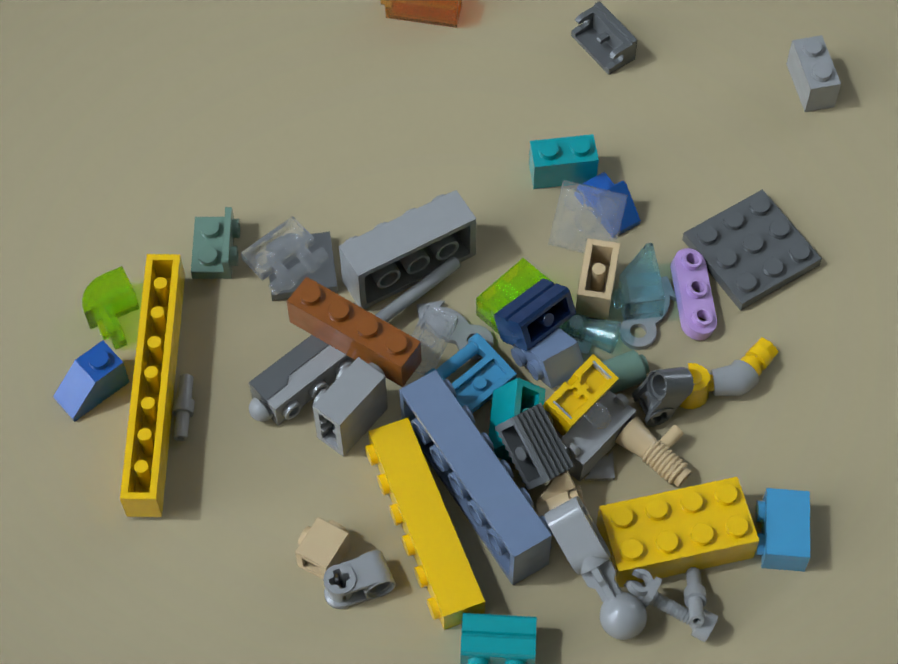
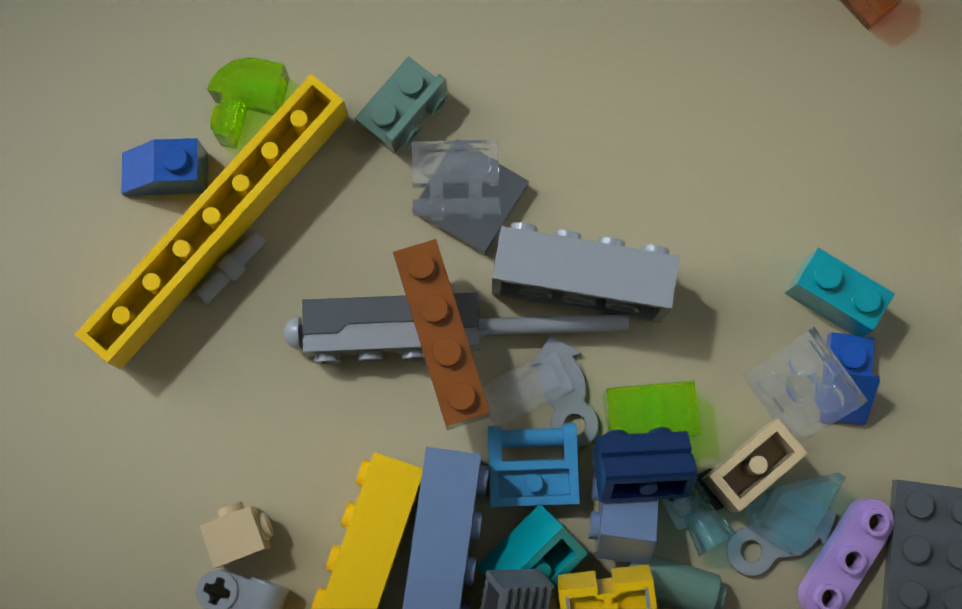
camera: 40 degrees right, 20 degrees up
light grey brick [313,357,388,457] -> none

